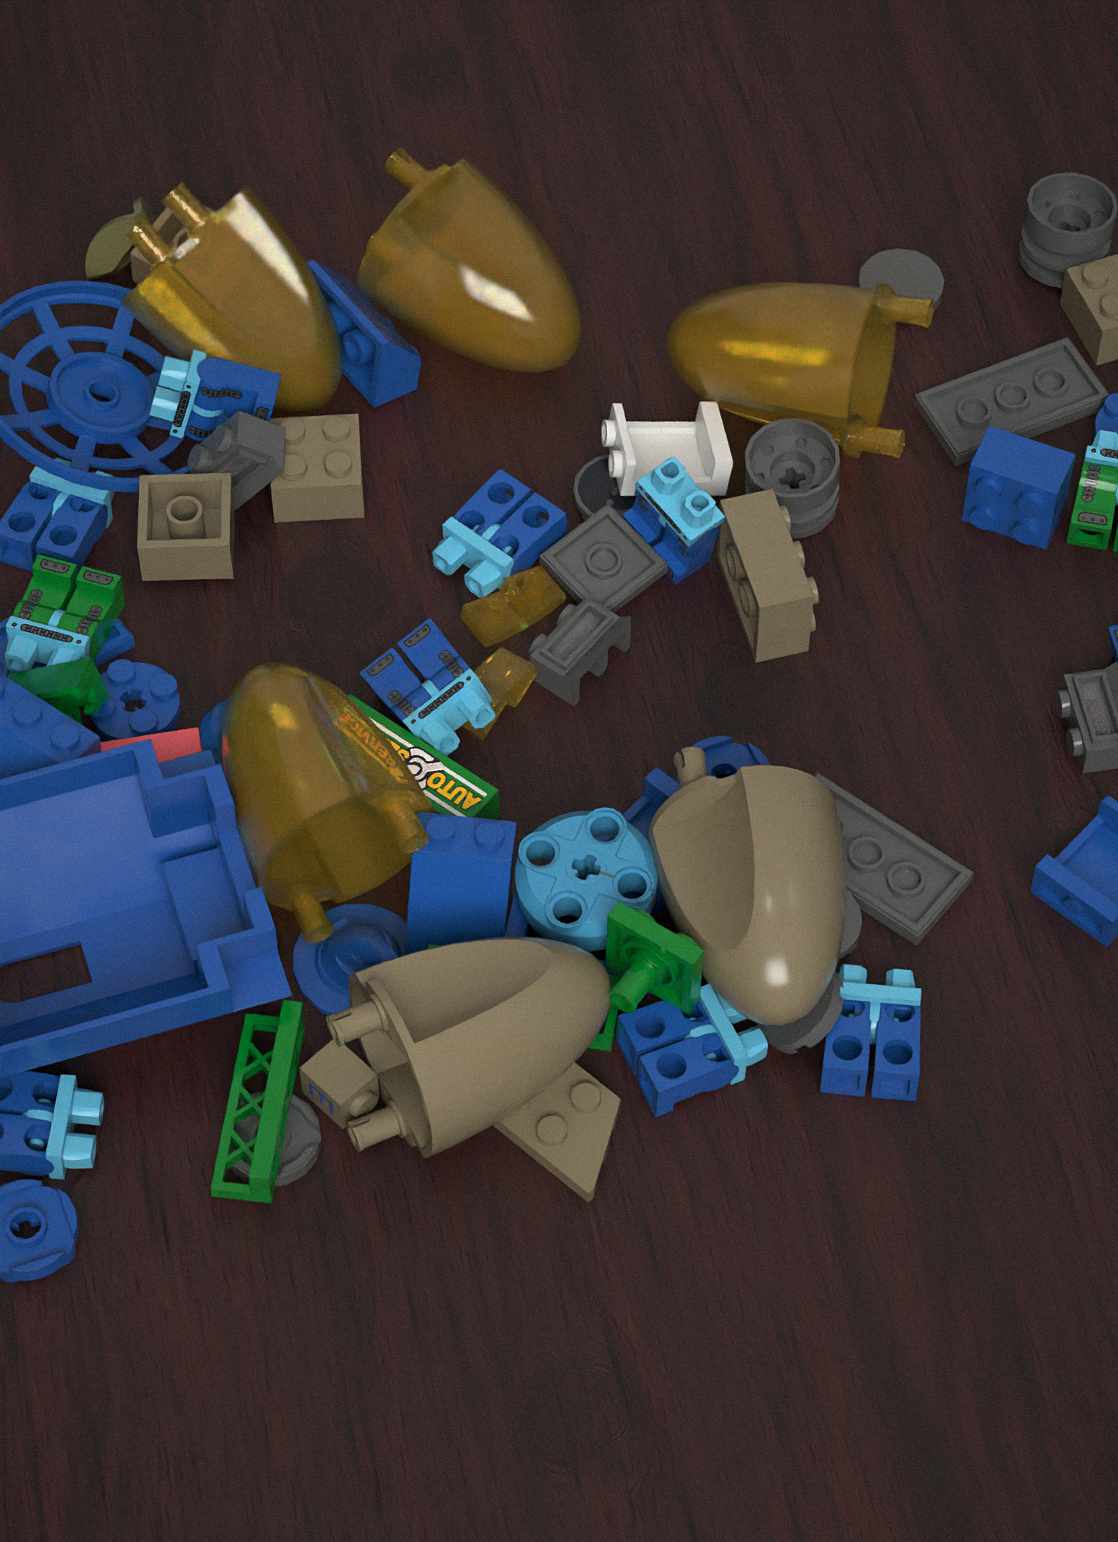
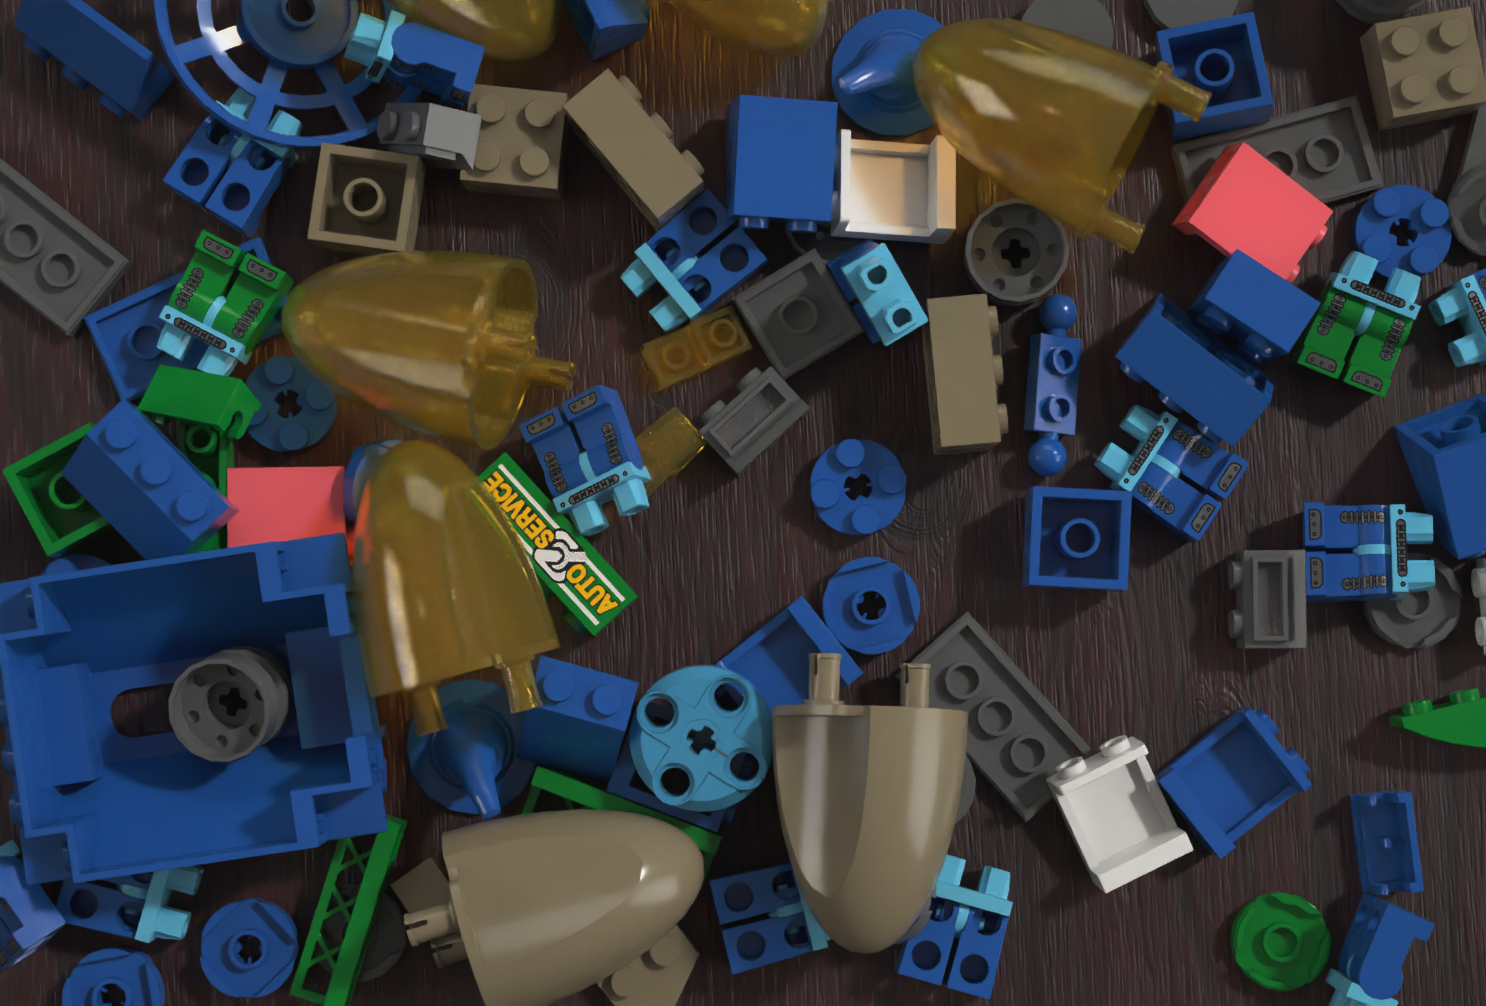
camera: 10 degrees right, 30 degrees up
green plate [605,901,704,1015] -> none
none -> dark grey wheel [168,644,295,762]
none -> blue plate [200,897,302,998]
none -> clear yellow windscreen [281,250,576,450]
none -> dark tan brick [563,68,706,232]
none -> blue slope [725,95,838,233]
none -> blue plate [810,439,906,536]
none -> blue piece [831,9,962,137]
none -> blue brick [1022,486,1132,592]
none -> blue plate [1023,294,1082,476]
none -> white panel [1046,735,1194,893]
none -> hips [1094,405,1250,543]
none -> blue slope [1115,293,1275,447]
none -> blue brick [1154,12,1273,141]
none -> coral panel [1172,142,1333,283]

